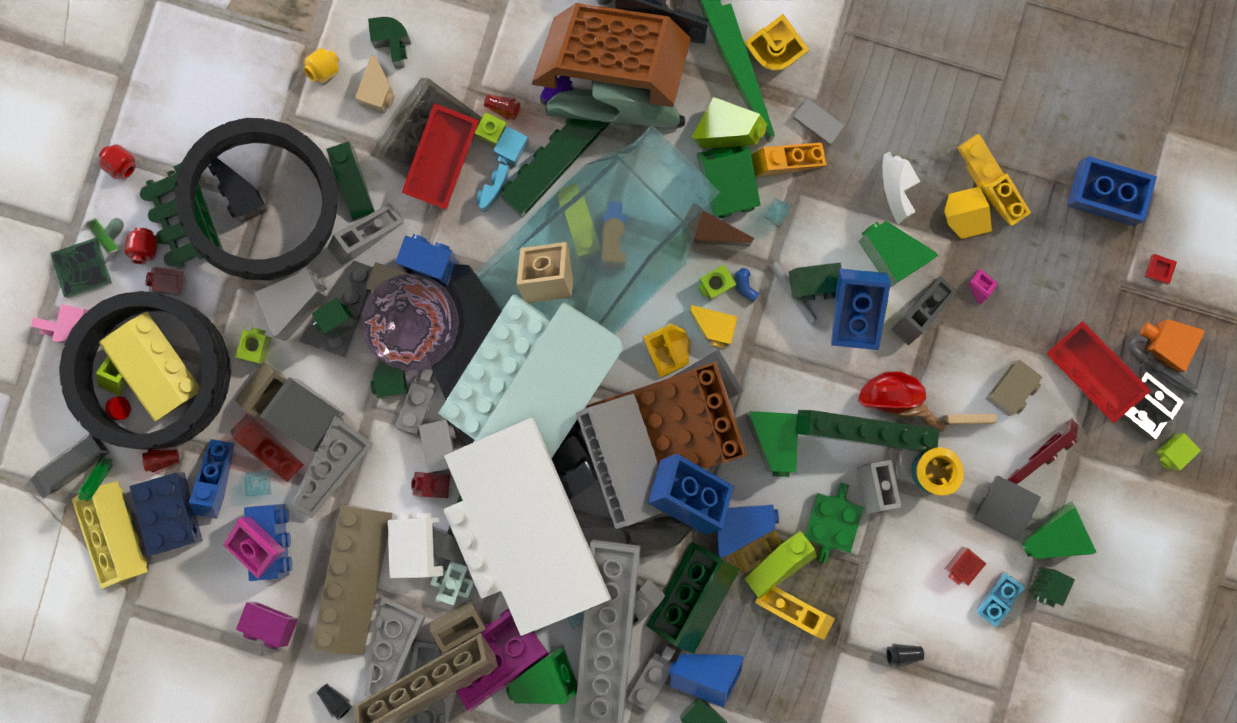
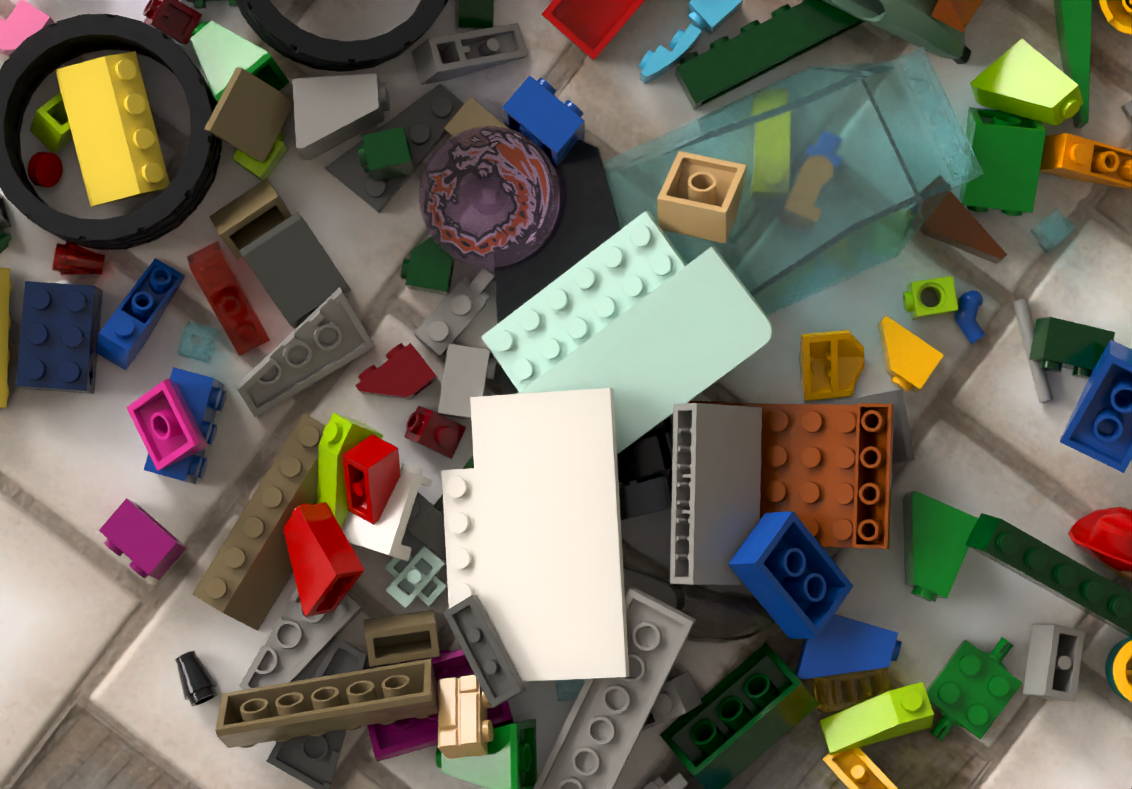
camera: 25 degrees right, 0 degrees up
none -> slope [190,21,290,102]
none -> dark tan tile [204,67,294,163]
none -> red slope [283,502,365,617]
none -> lime slope [317,412,383,528]
none -> red slope [342,434,400,525]
none -> dark red slope [355,343,438,400]
none -> tan brick [438,675,494,759]
none -> dark grey plate [443,595,526,708]

